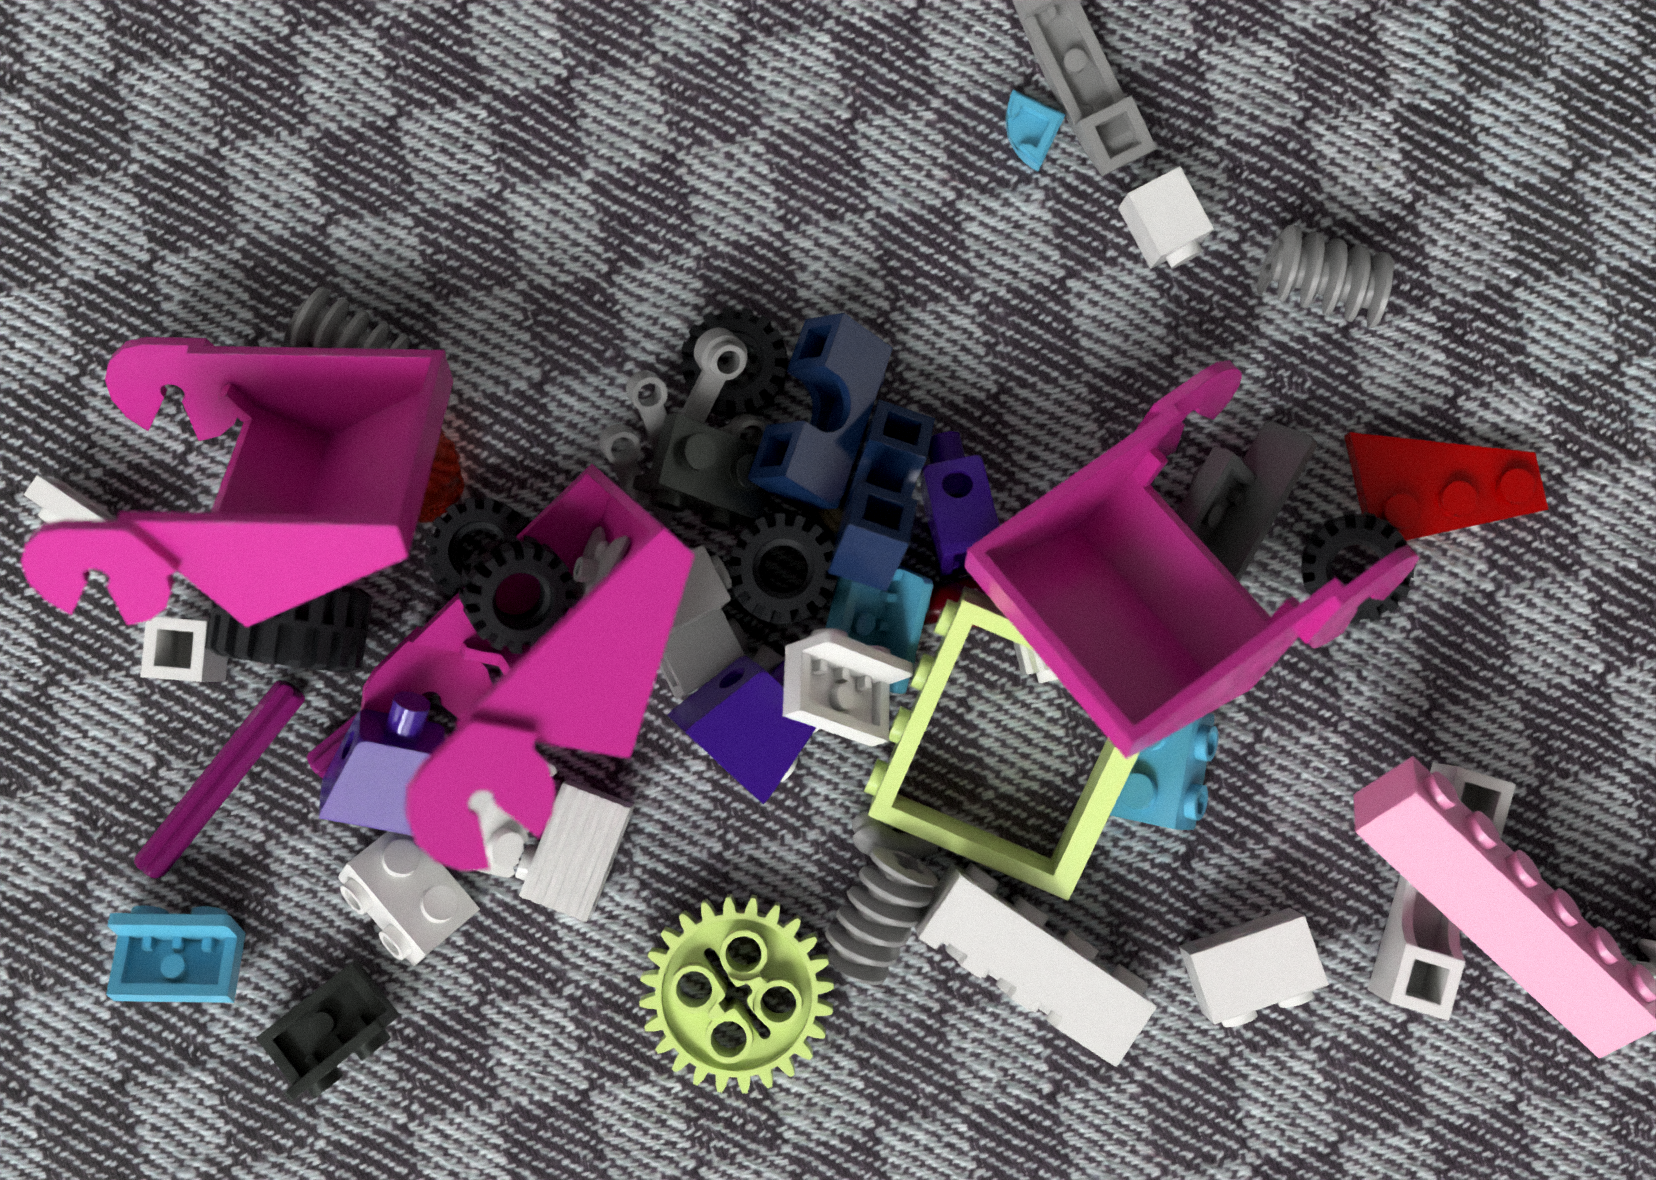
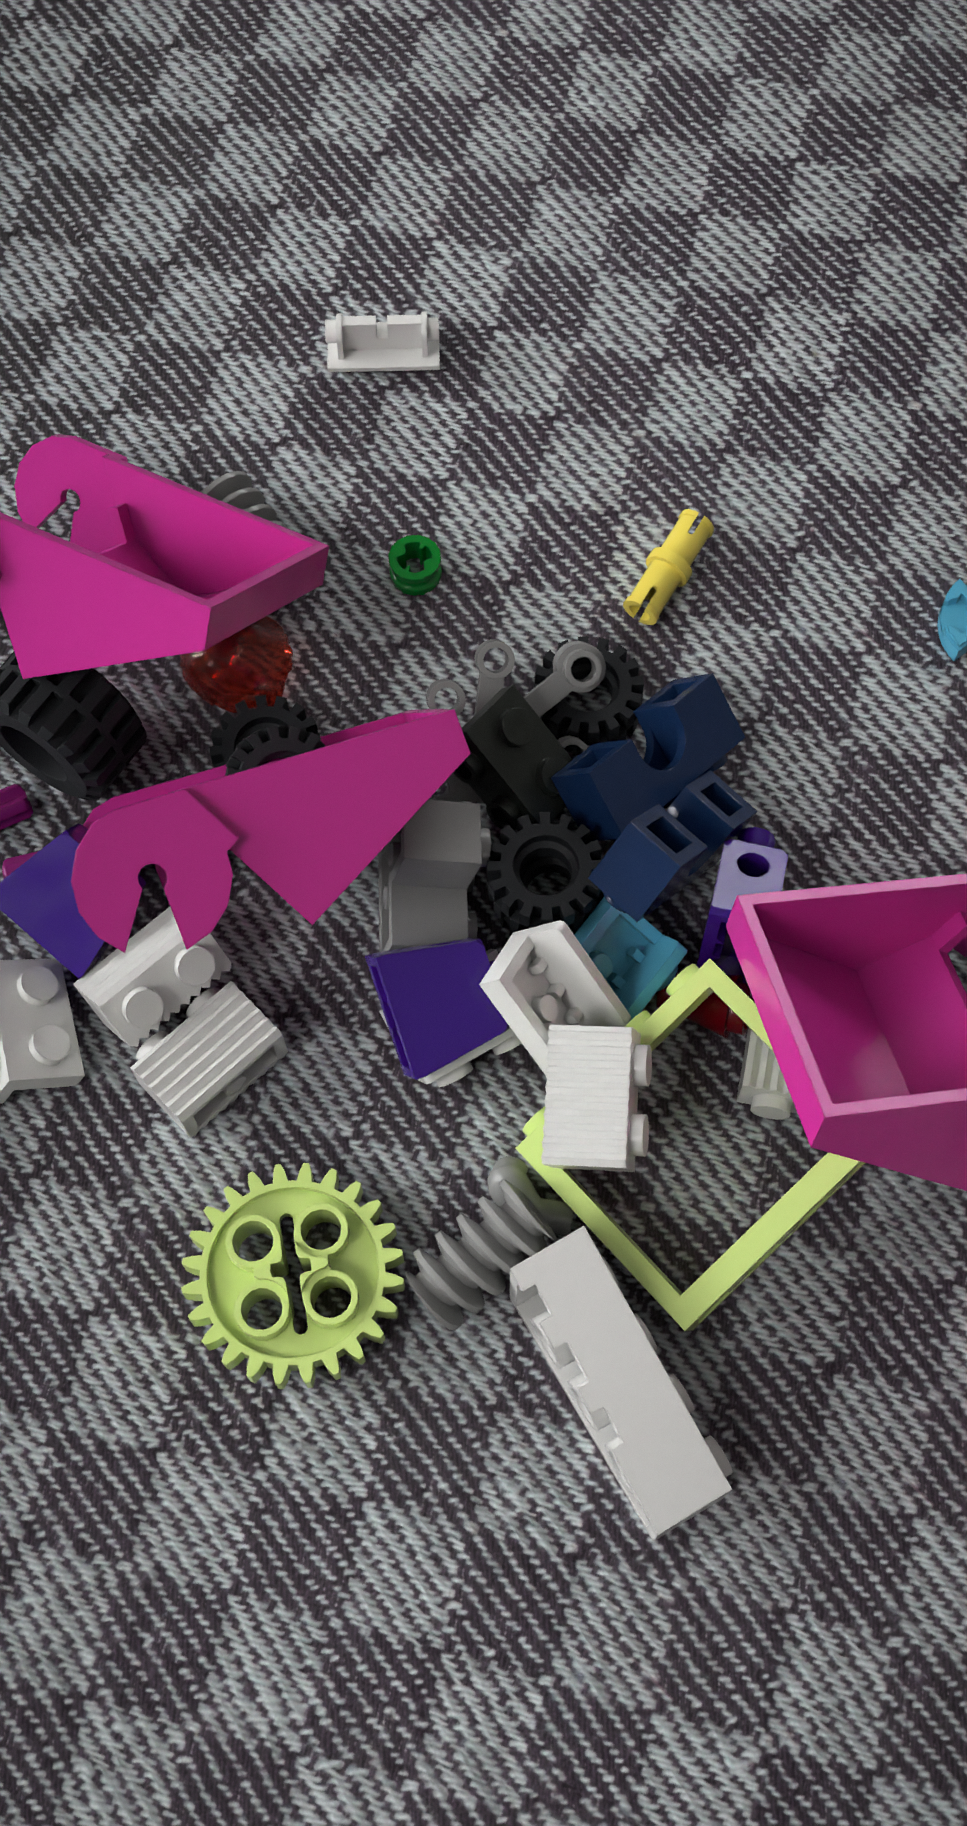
camera: 30 degrees right, 20 degrees down
medium azure bracket [1110,713,1218,830] -> none
white brick [1179,908,1329,1027] -> none
none -> white hinge [325,312,440,372]
none -> green bush [388,535,442,596]
none -> white brick [541,1025,652,1172]
none -> light yellow pin [623,509,714,625]

